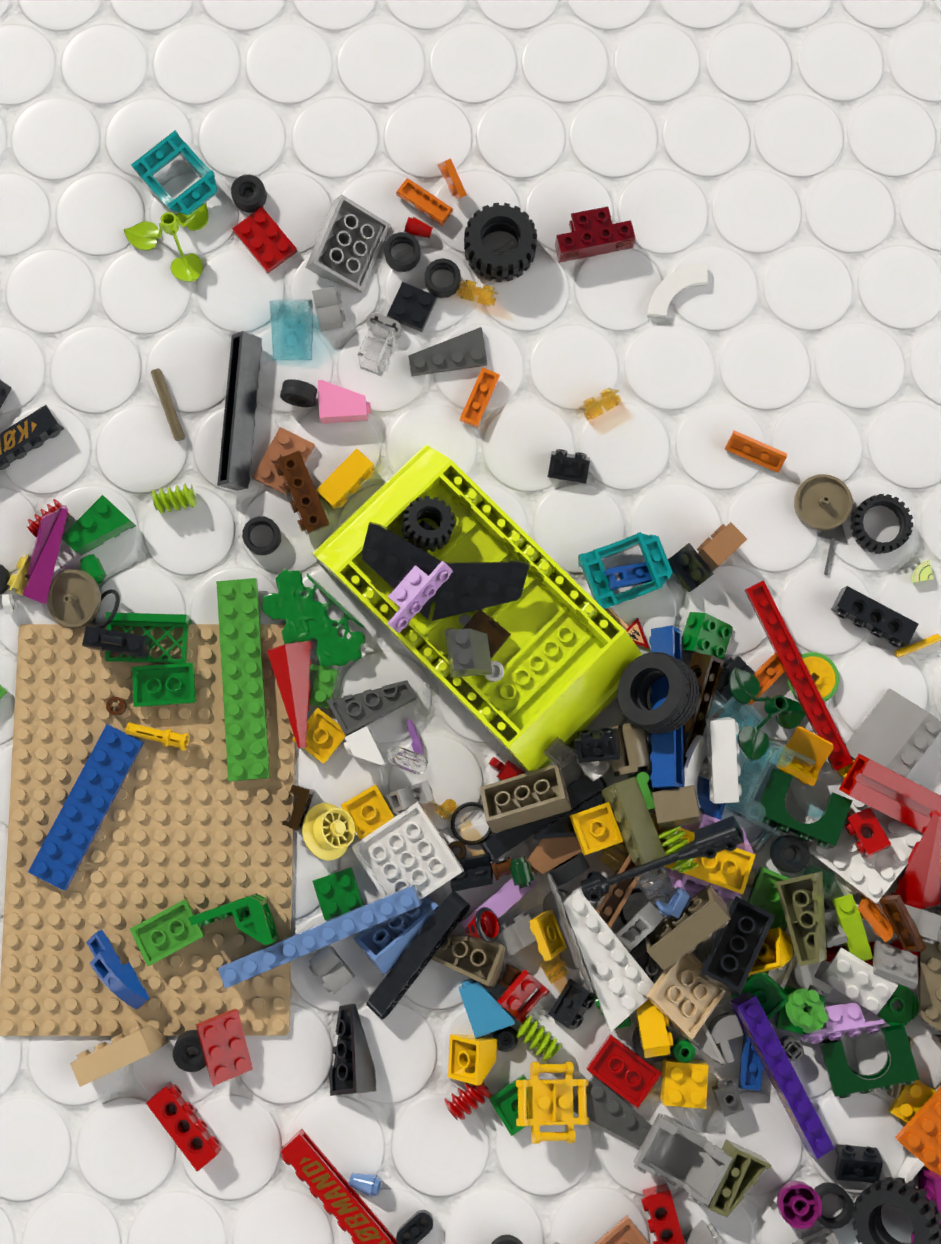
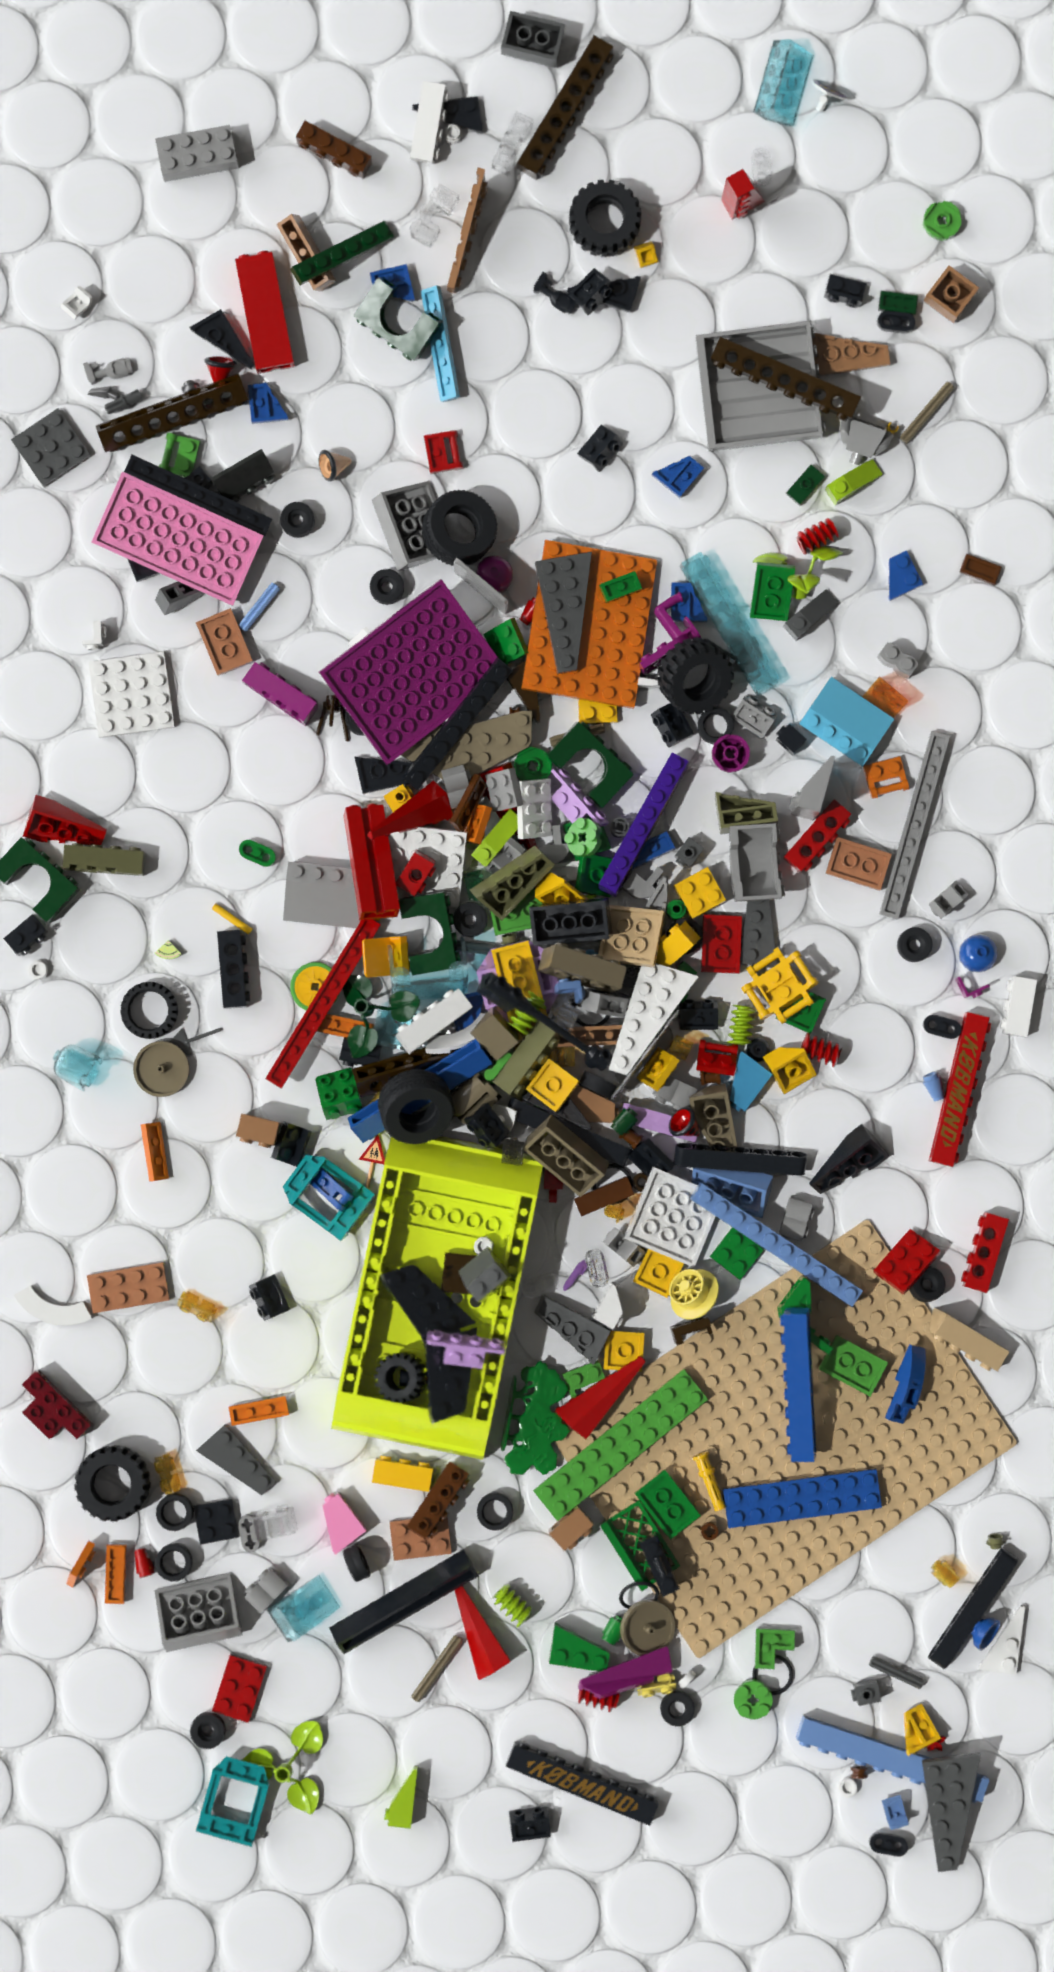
camera: 130 degrees left, 5 degrees up
none -> clear light blue cylinder [53,1044,102,1092]
none -> nougat plate [87,1262,170,1313]
none -> lime slope [384,1766,418,1829]
none -> red wedge [454,1586,511,1680]
none -> medium nougat brick [548,1505,594,1551]
none -> reddish brown tile [574,1177,635,1217]
none -> blue brick [780,1308,817,1462]

